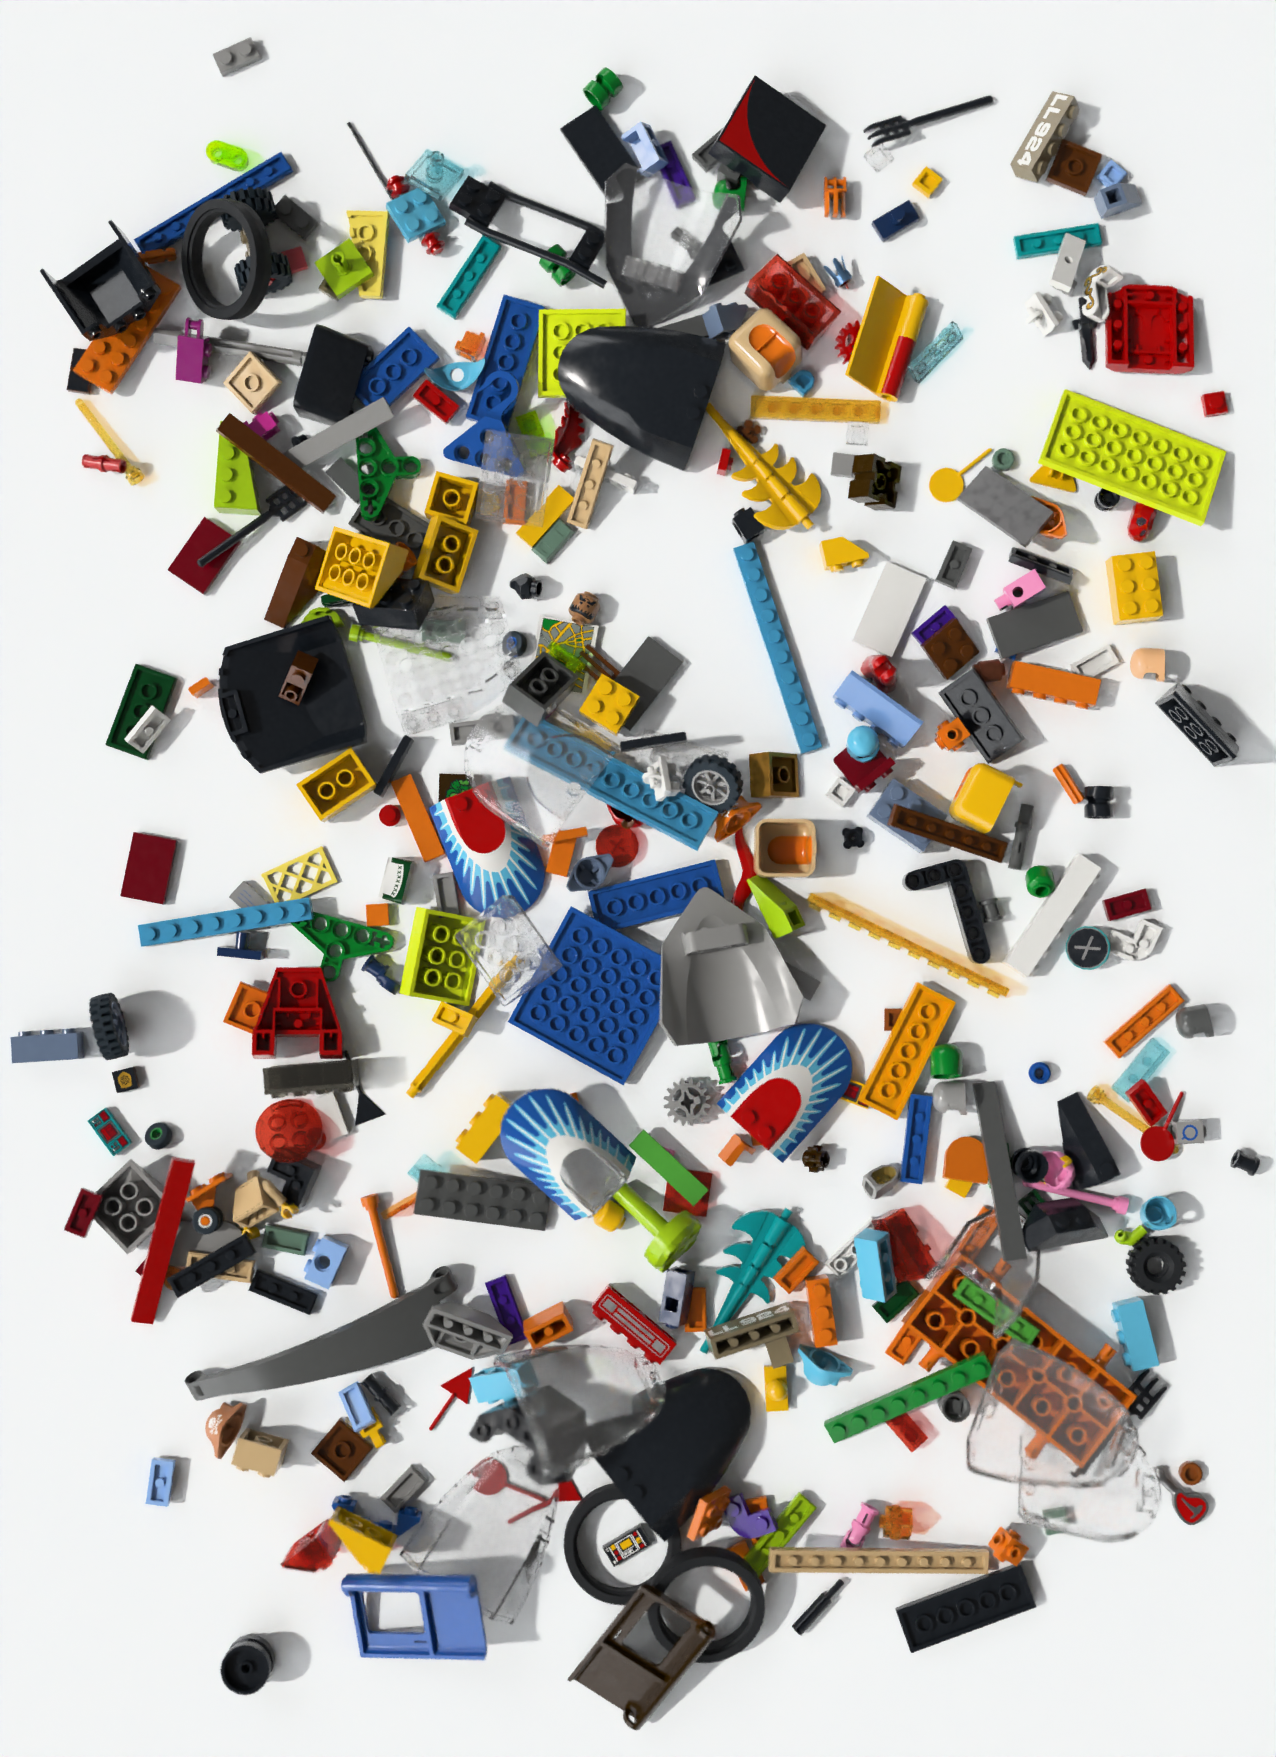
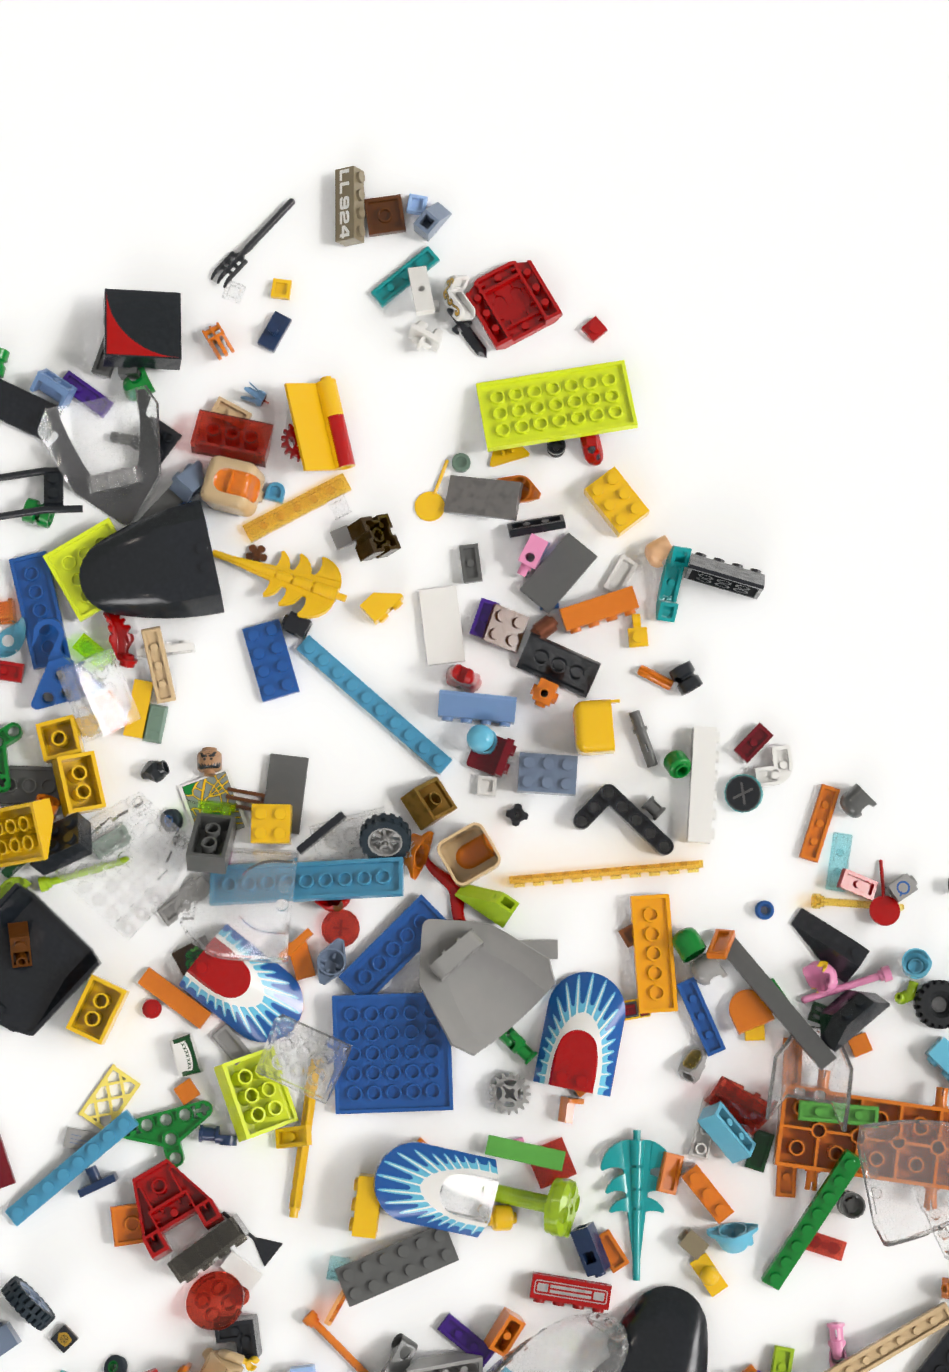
camera: 25 degrees left, 5 degrees down
black tile [373,735,414,798] -> none
white hips [642,755,680,801] -> none
dark tan brick [704,1302,800,1360] -> none
red plate [717,448,734,476] -> none
dark brown gear [802,1145,830,1173] -> none
clear orange brick [879,1505,913,1540] -> none
reddish brown tile [887,804,1008,863] -> none
clear light blue tile [907,321,964,384] -> none
black helmet [1010,1147,1048,1183] -> none
none -> blue plate [242,619,300,703]
none -> yellow plate [627,614,649,648]
none -> teal slope [656,545,692,622]
none -> orange tile [706,929,736,960]
none -> orange tile [848,1032,873,1058]

